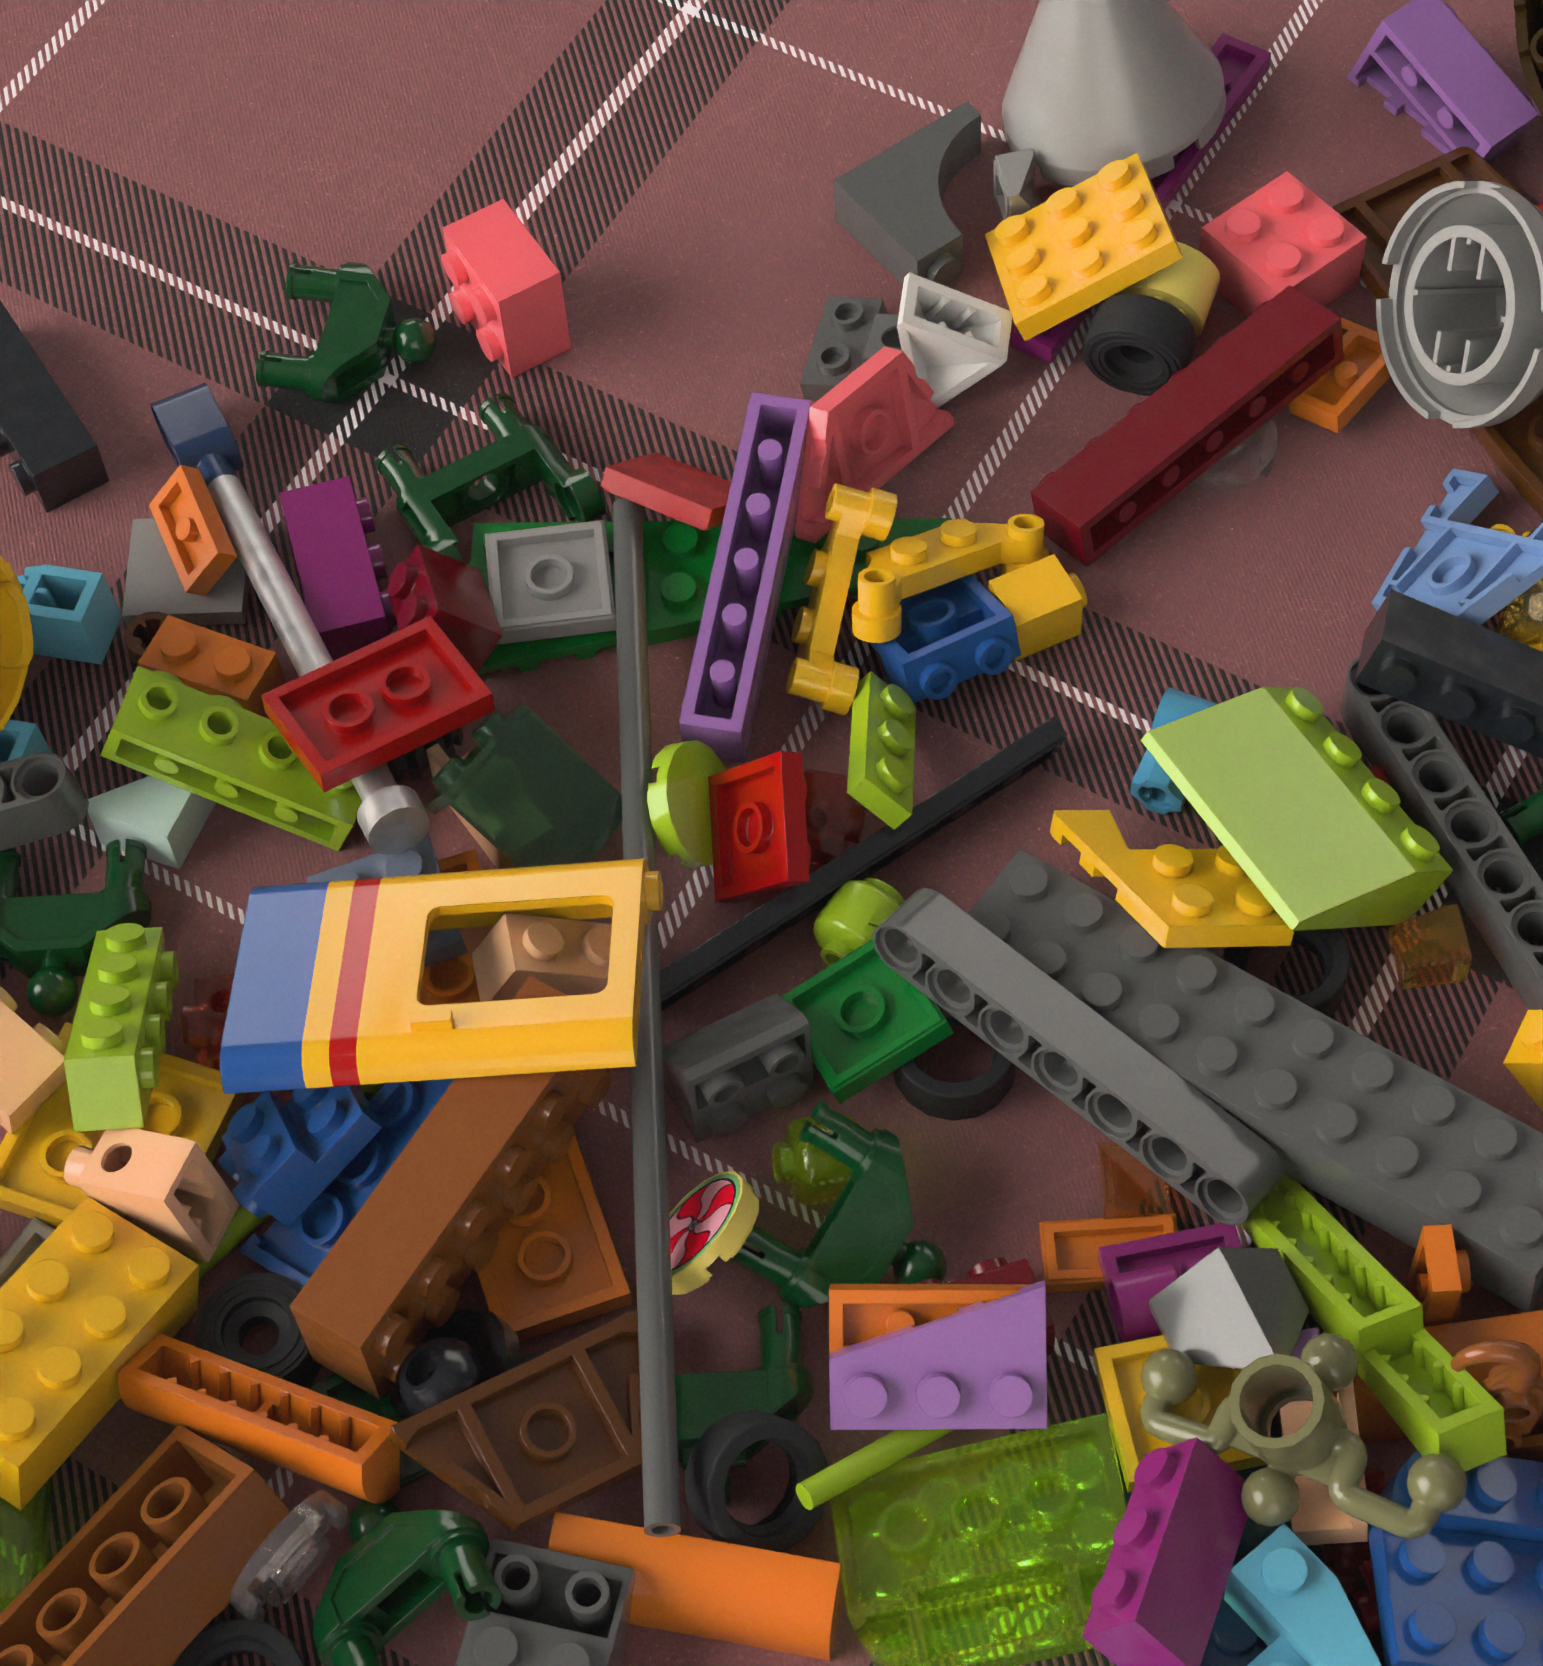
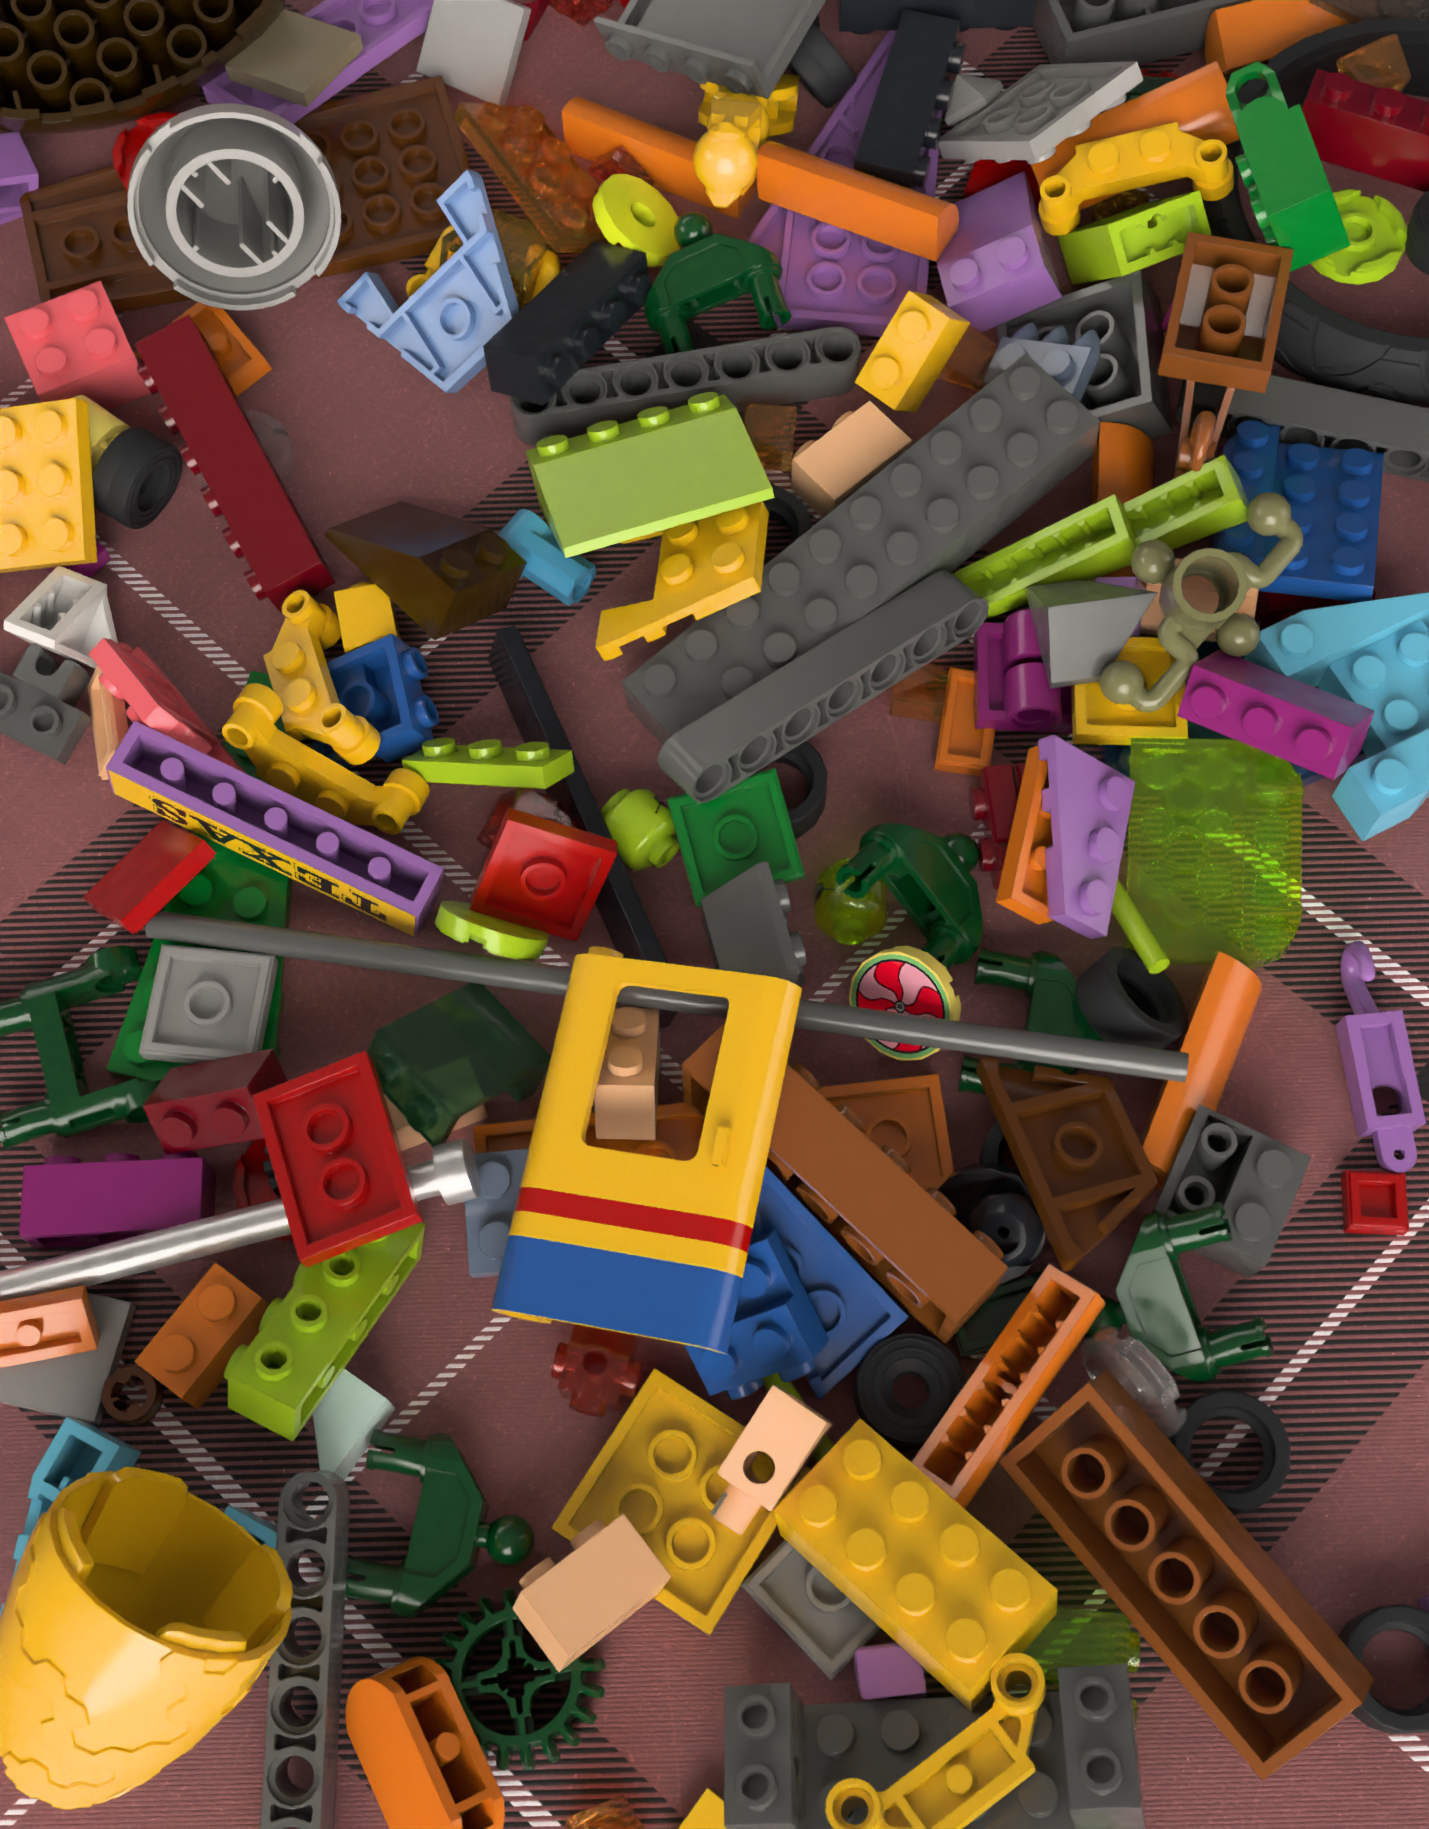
camera: 80 degrees left, 10 degrees up
lime brick [64,923,179,1132] -> none
orange plate [1406,1224,1471,1327] -> none
none -> dark brown slope [325,501,527,640]
none -> light nougat brick [791,400,912,518]

